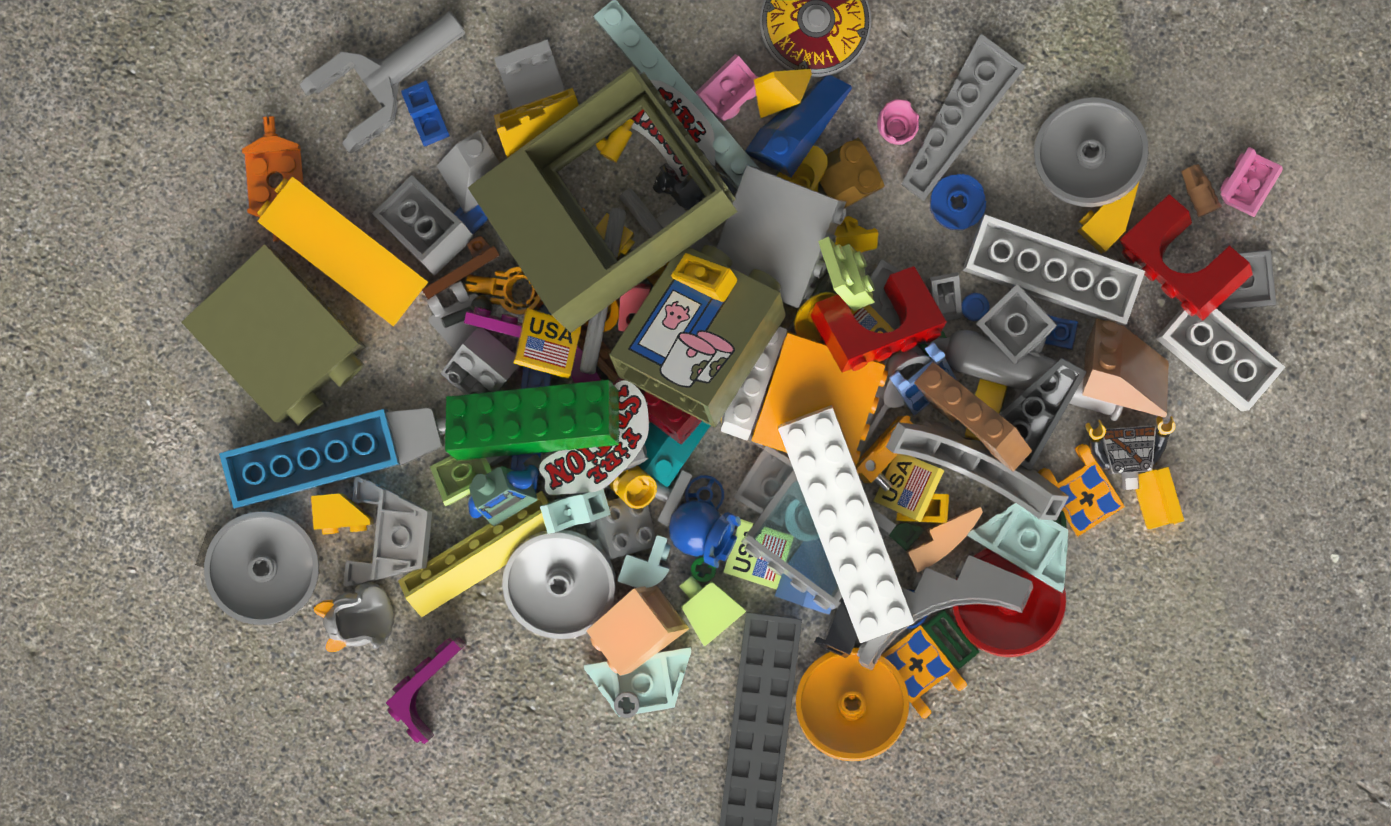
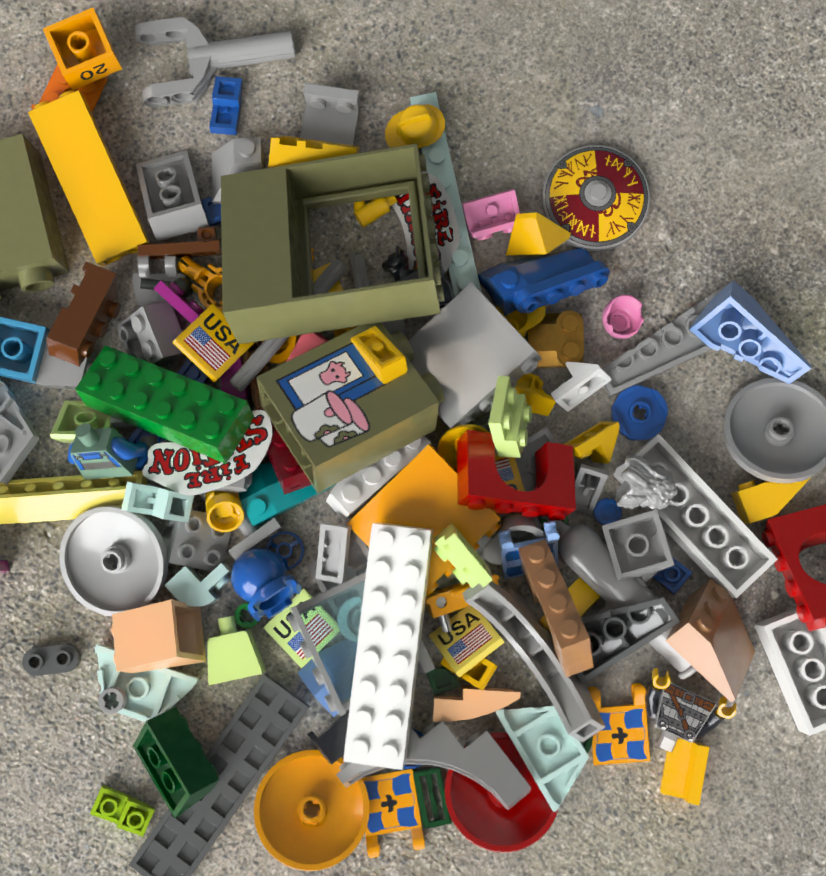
camera: 30 degrees right, 5 degrees down
none -> dark grey plate [22,644,81,676]
none -> light orange brick [43,7,122,90]
none -> reddish brown wedge [46,262,121,367]
none -> lime slope [90,784,155,837]
none -> dark green slope [133,707,220,818]
none -> tile [315,521,351,584]
none -> yellow piece [385,104,445,149]
none -> yellowish green plate [434,523,493,588]
none -> blue plate [512,261,610,313]
none -> white slope [551,362,612,412]
none -> yellow slope [565,421,620,464]
none -> light grey hair [615,455,678,509]
none -> medium blue wedge [689,280,811,384]

